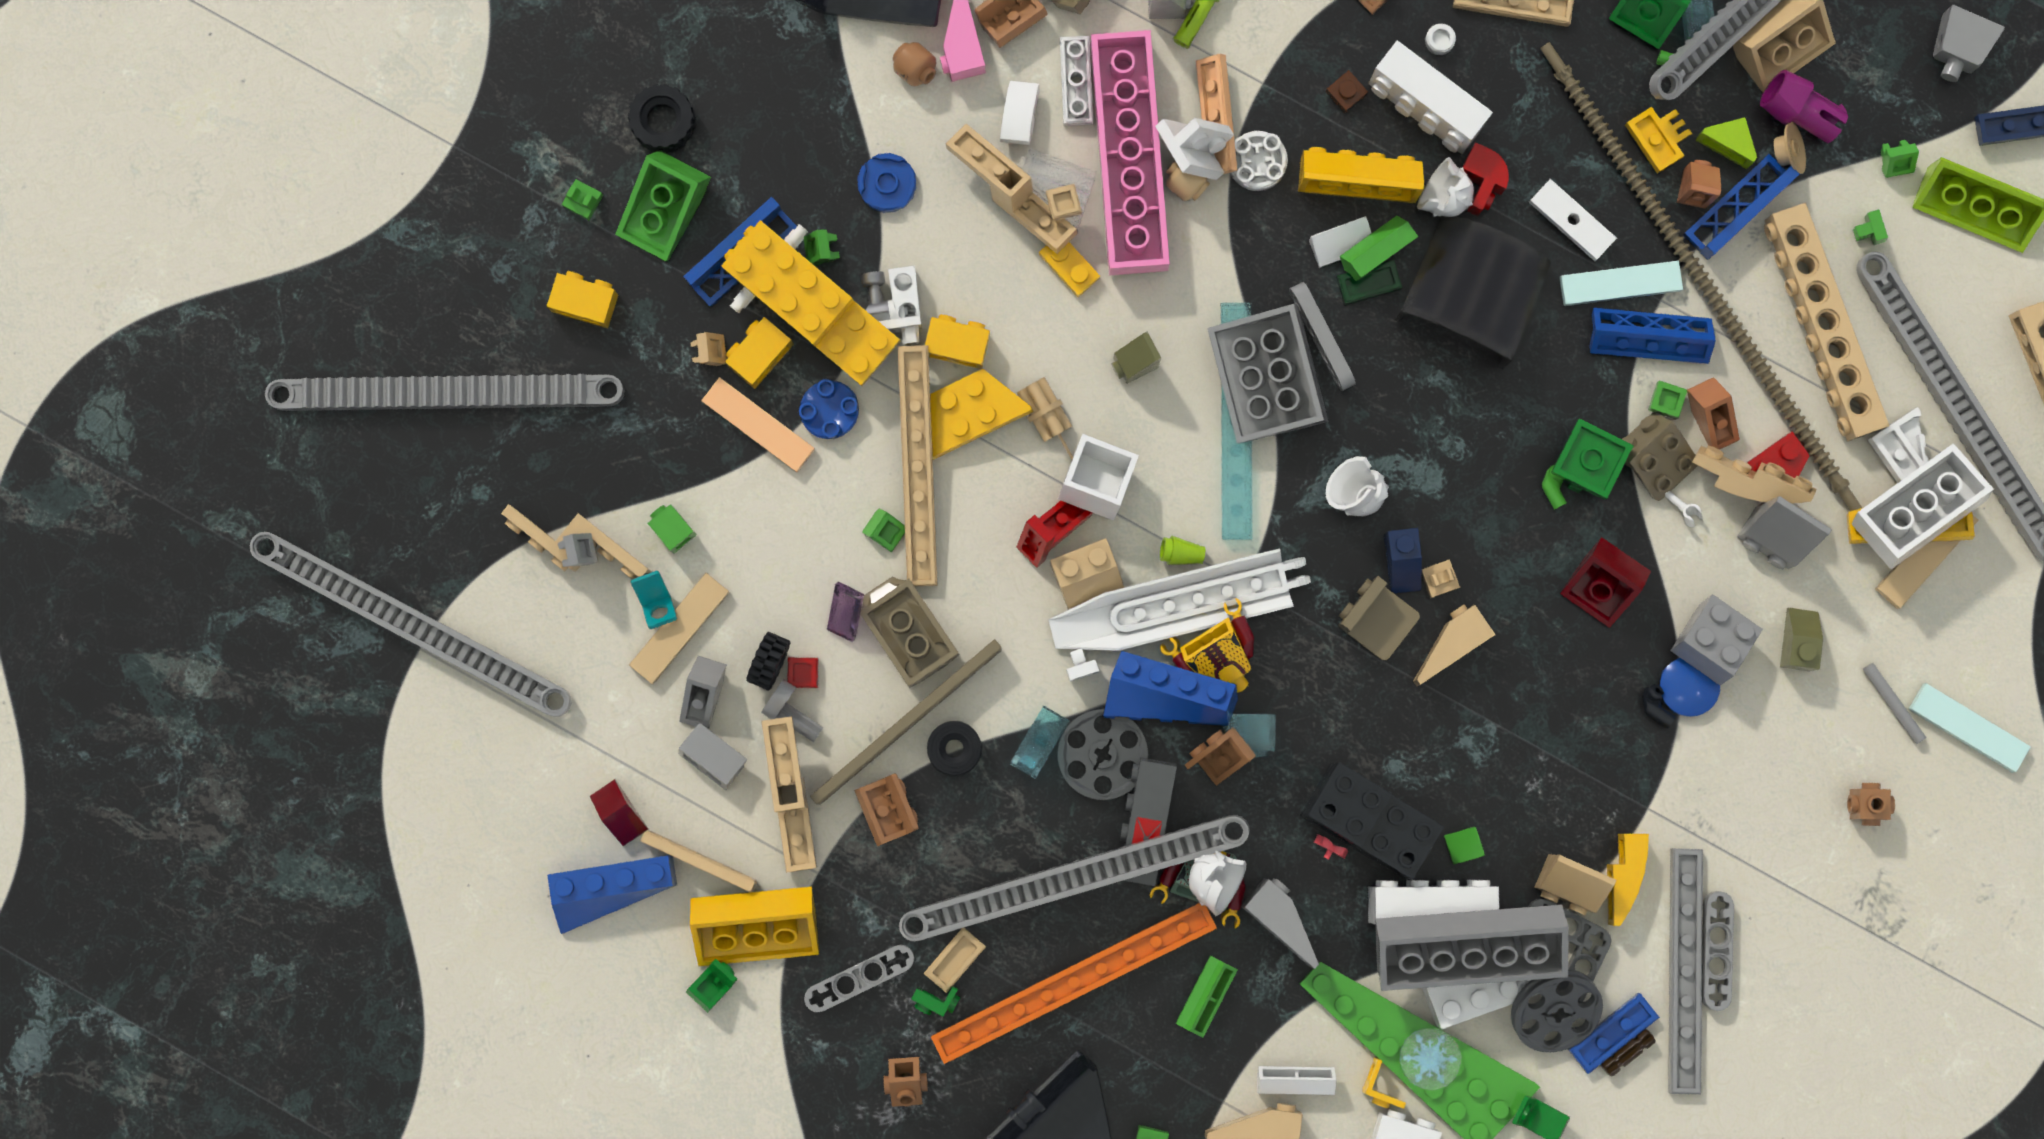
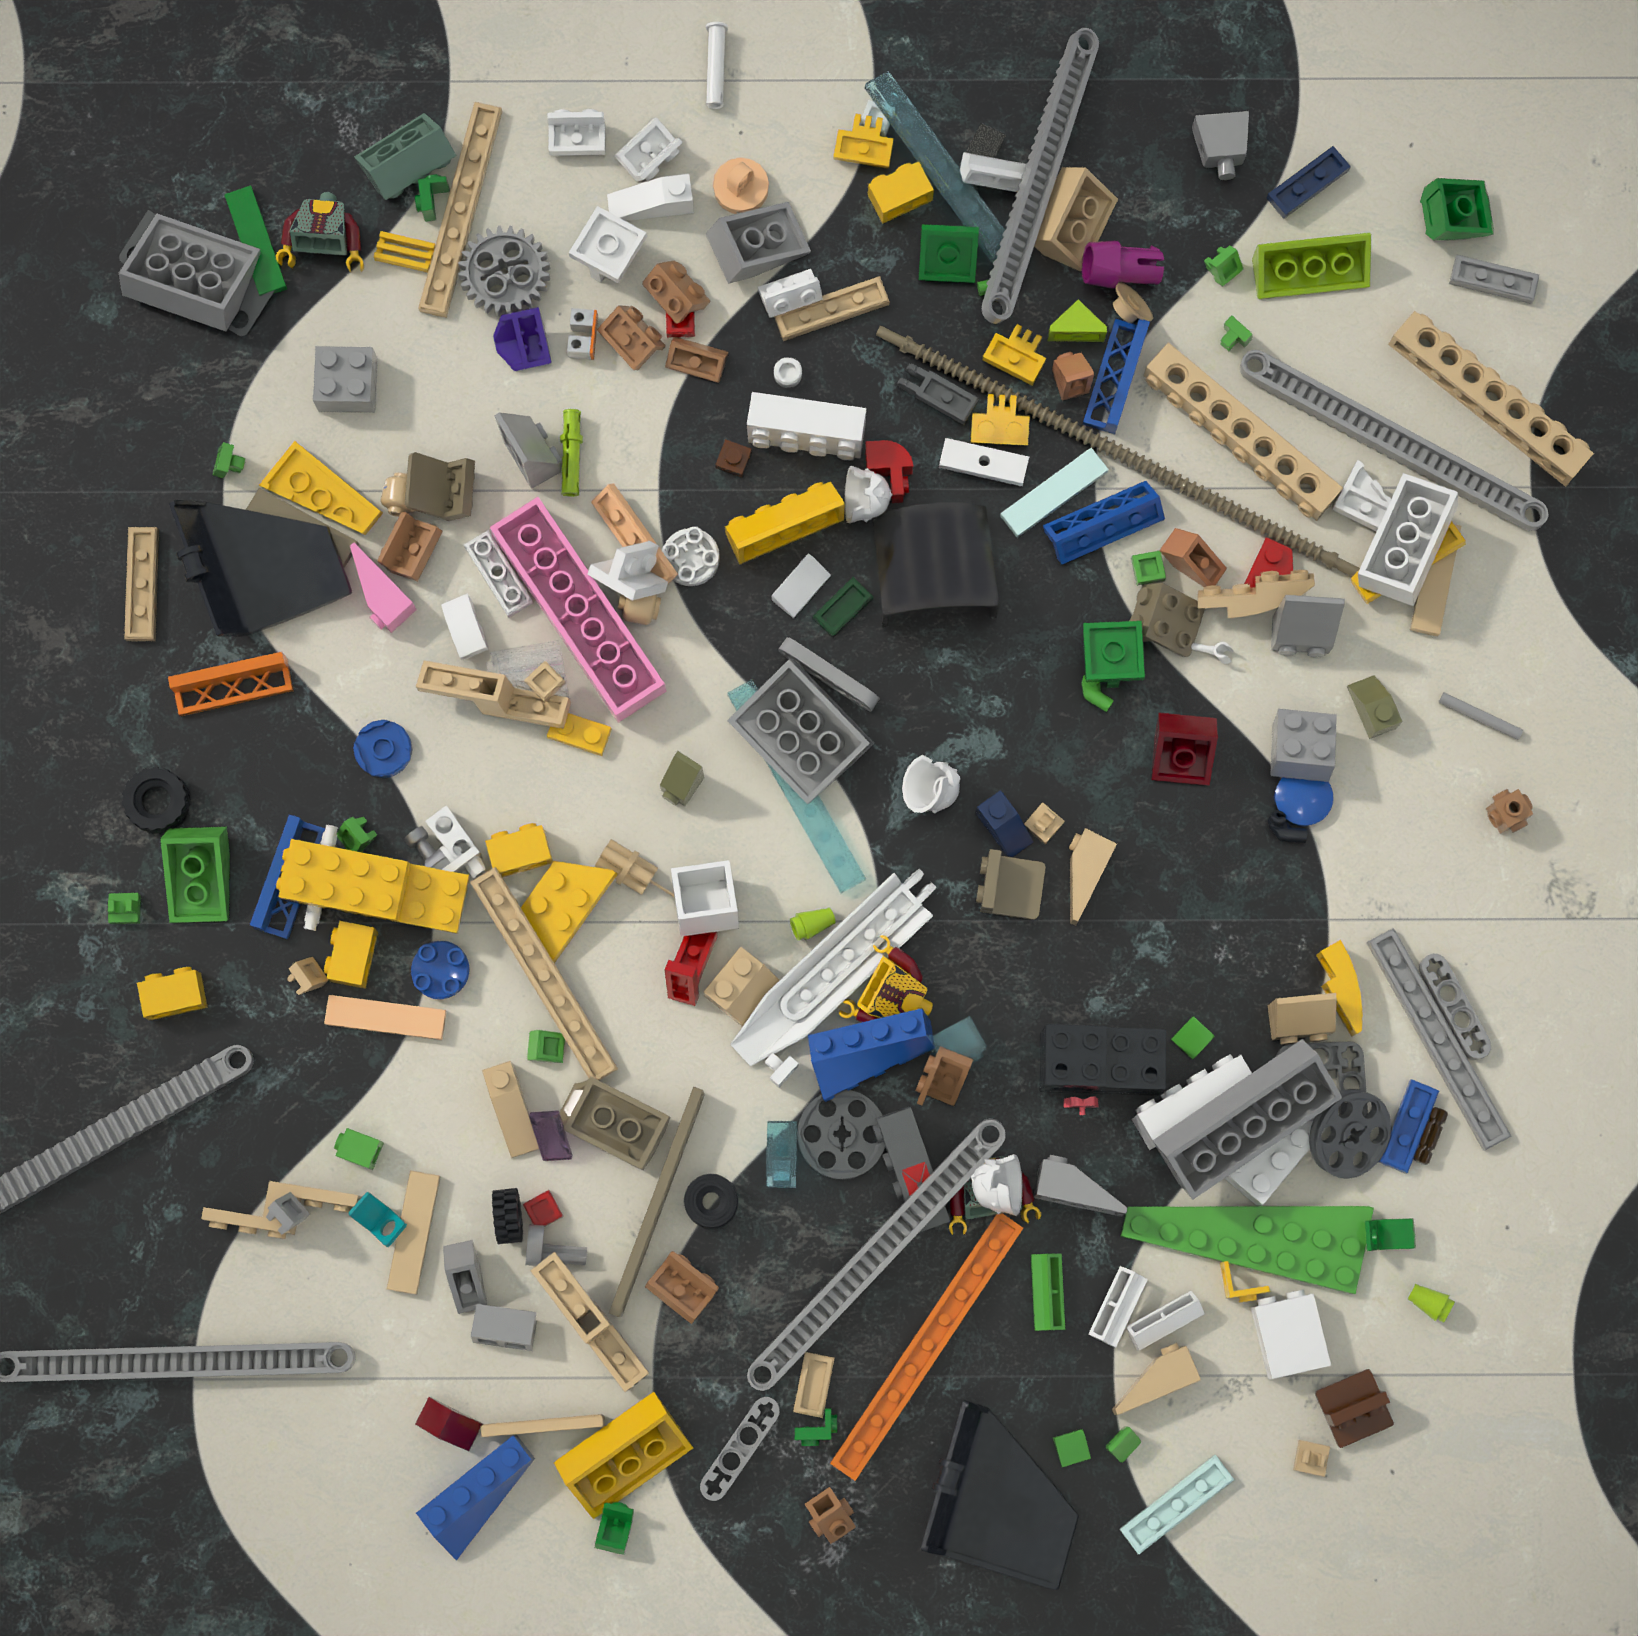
camera: 30 degrees left, 5 degrees down
medium nougat head [893,42,937,87] -> none
bright green piece [1340,216,1418,281] -> none
clear tile [1399,1028,1462,1090] -> none
light aqua tile [1908,683,2031,773] -> none
none -> orange fence [168,652,294,716]
none -> tan slope [482,1061,540,1158]
none -> dark grey hinge [897,363,979,425]
none -> yellow hinge [971,394,1030,445]
none -> white piece [1089,1266,1148,1348]

